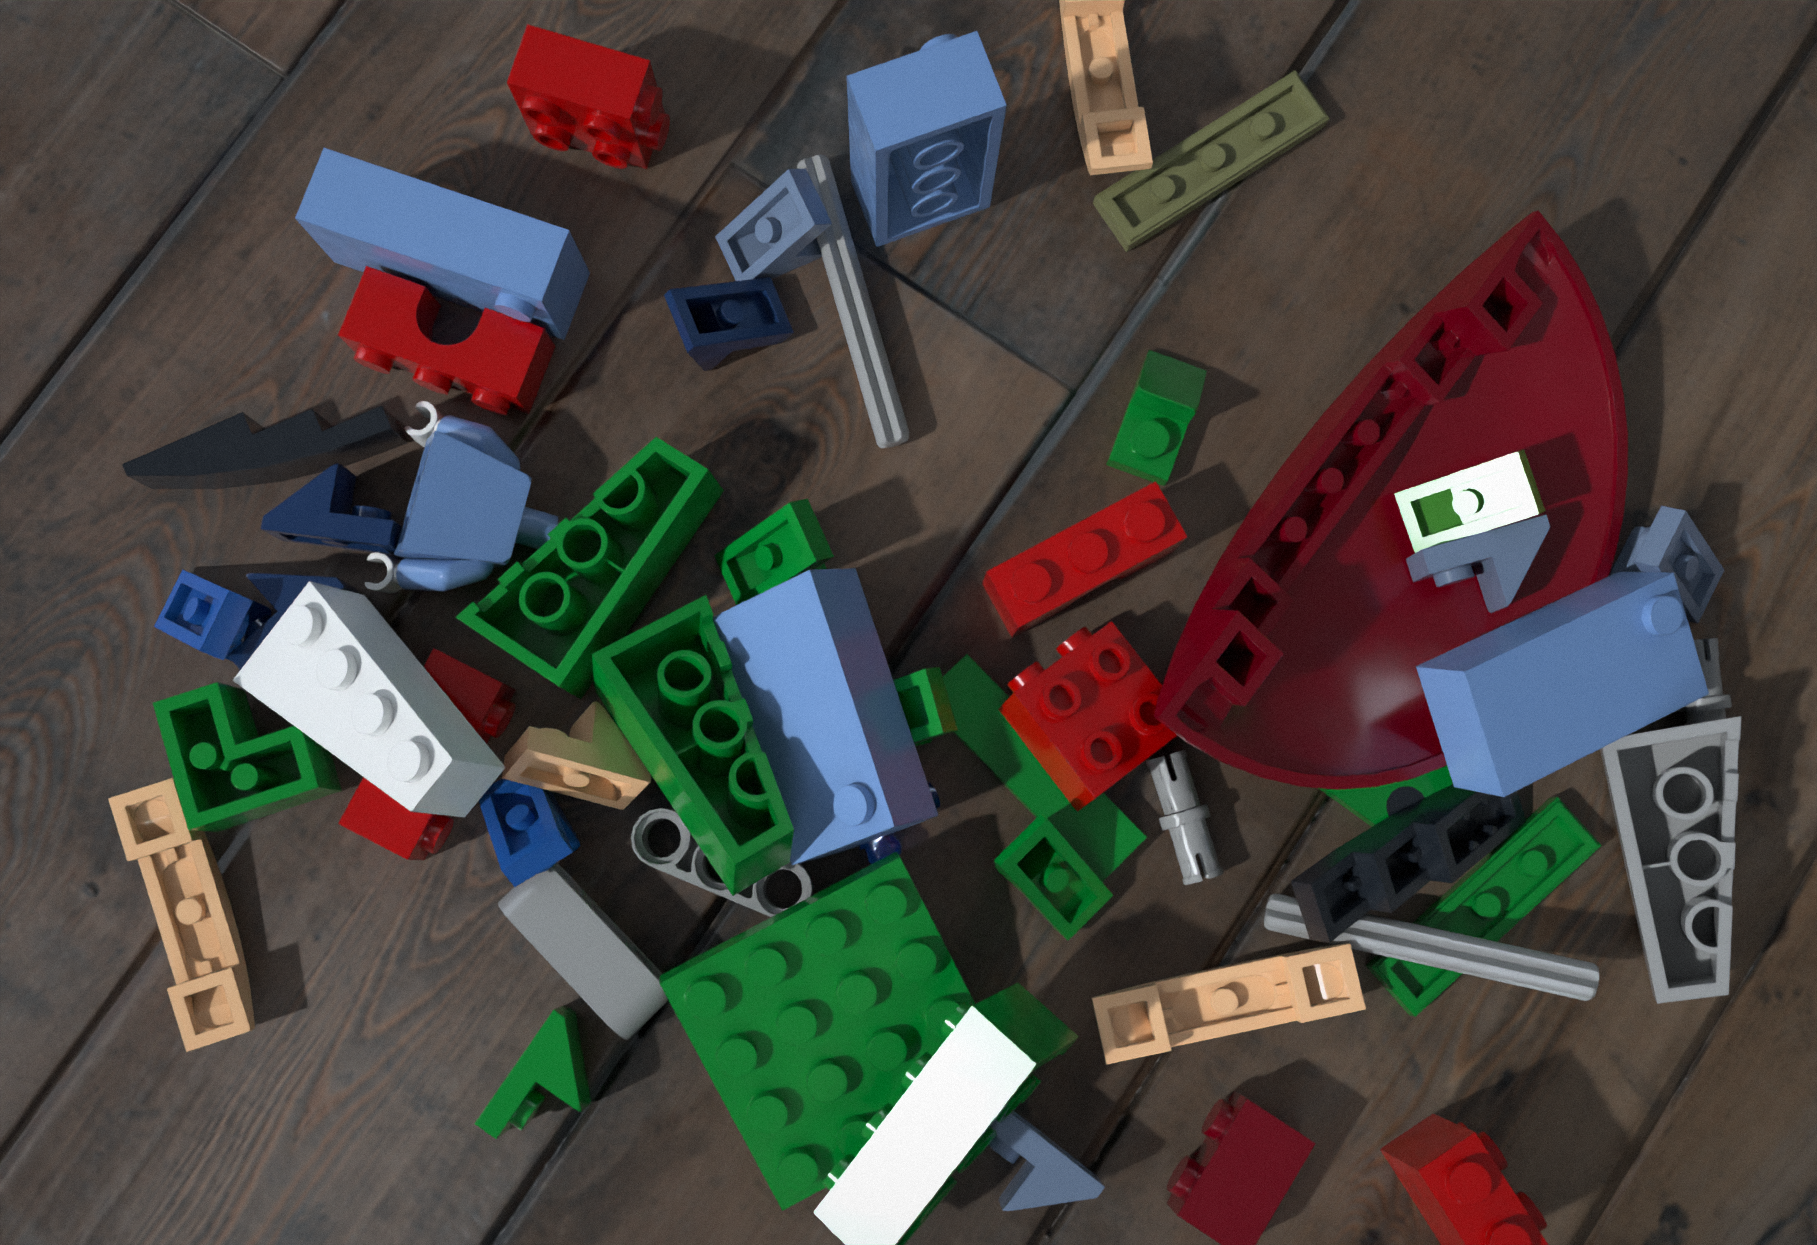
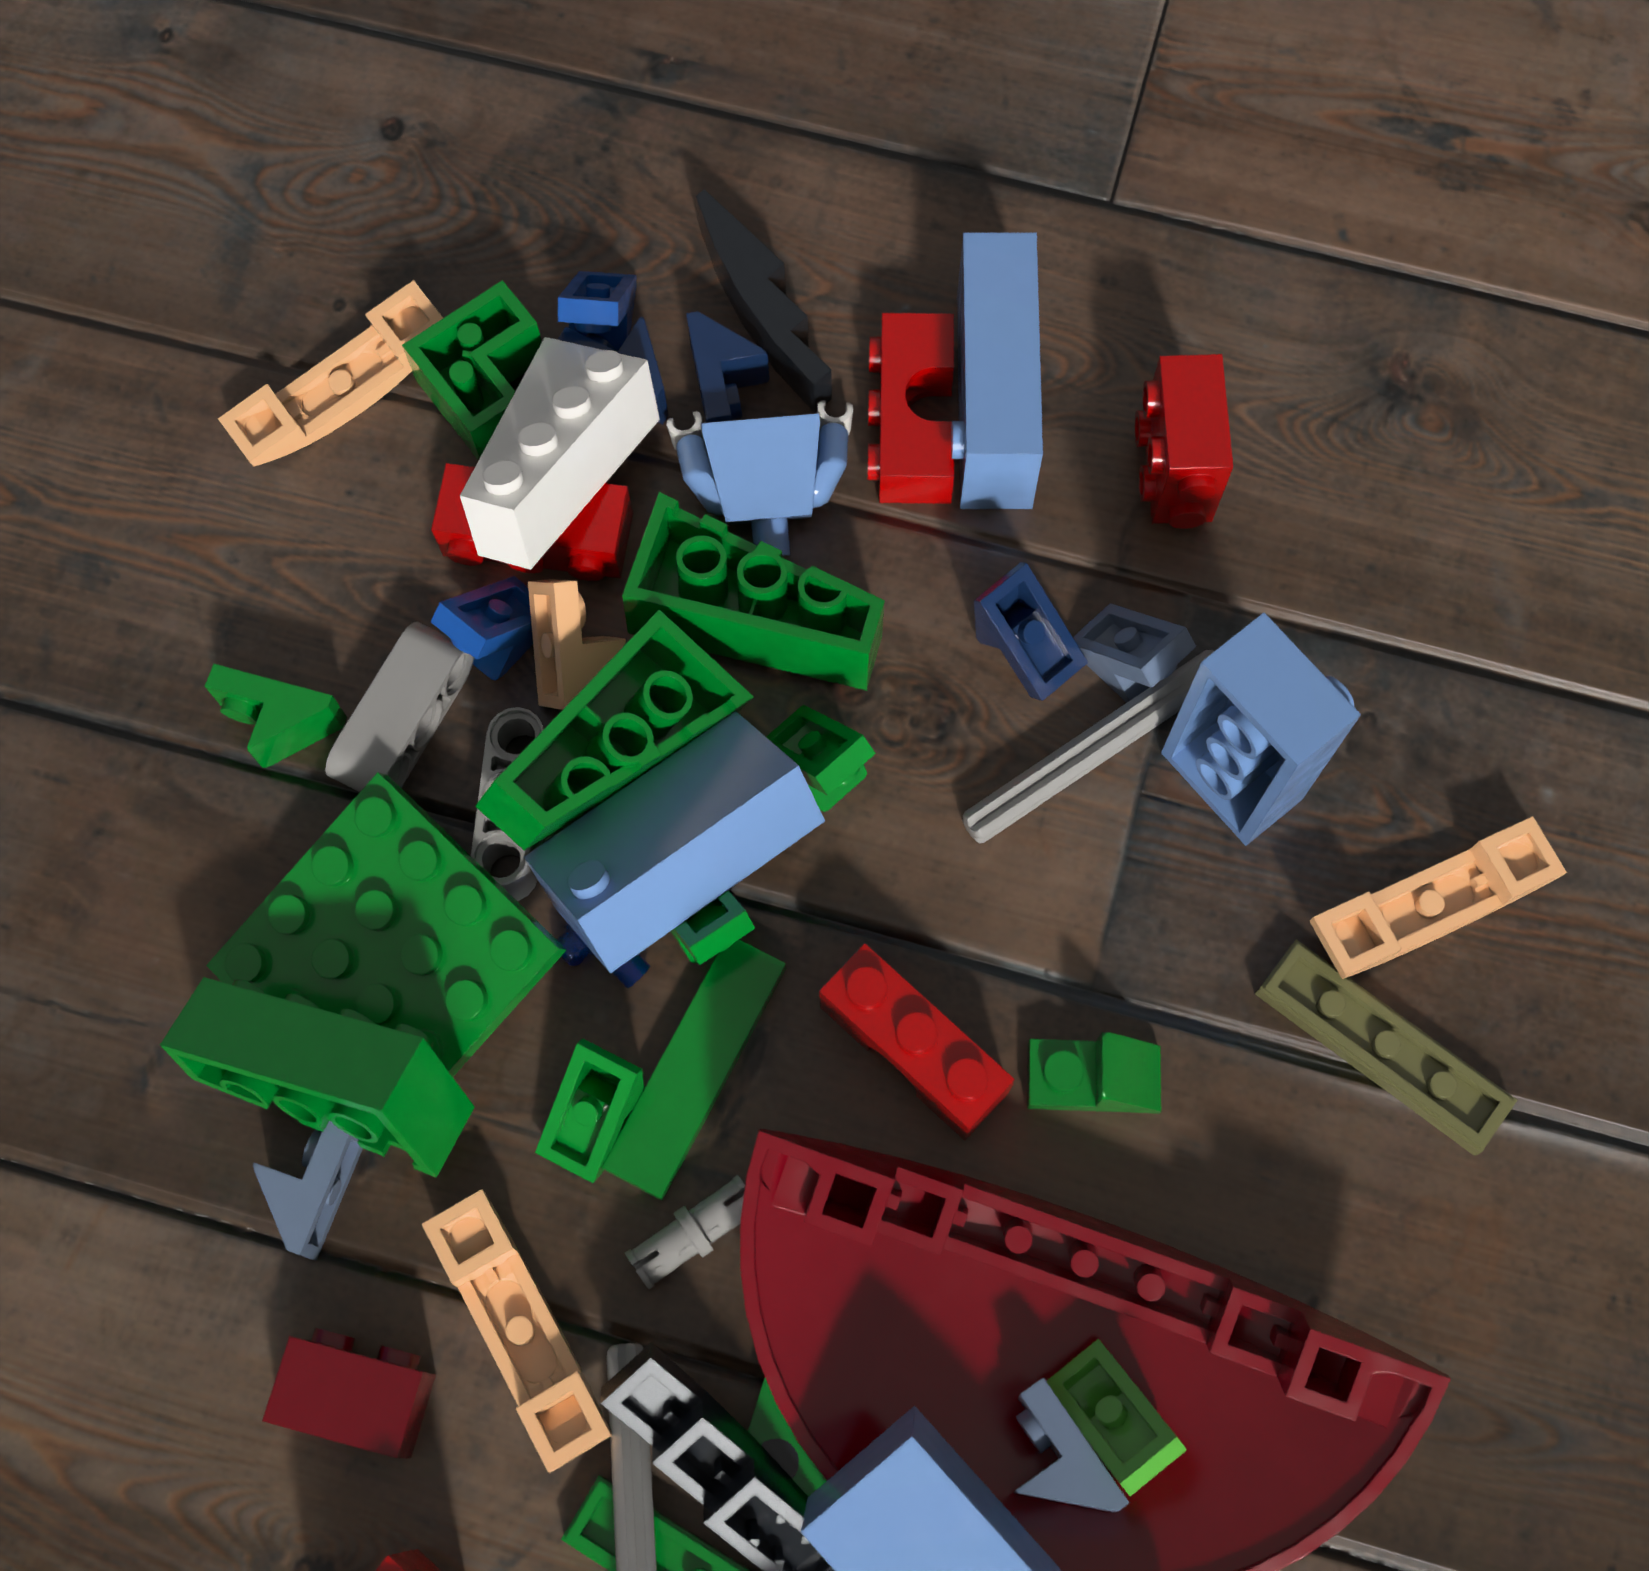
camera: 80 degrees right, 10 degrees down
red brick [999,621,1177,811] -> none

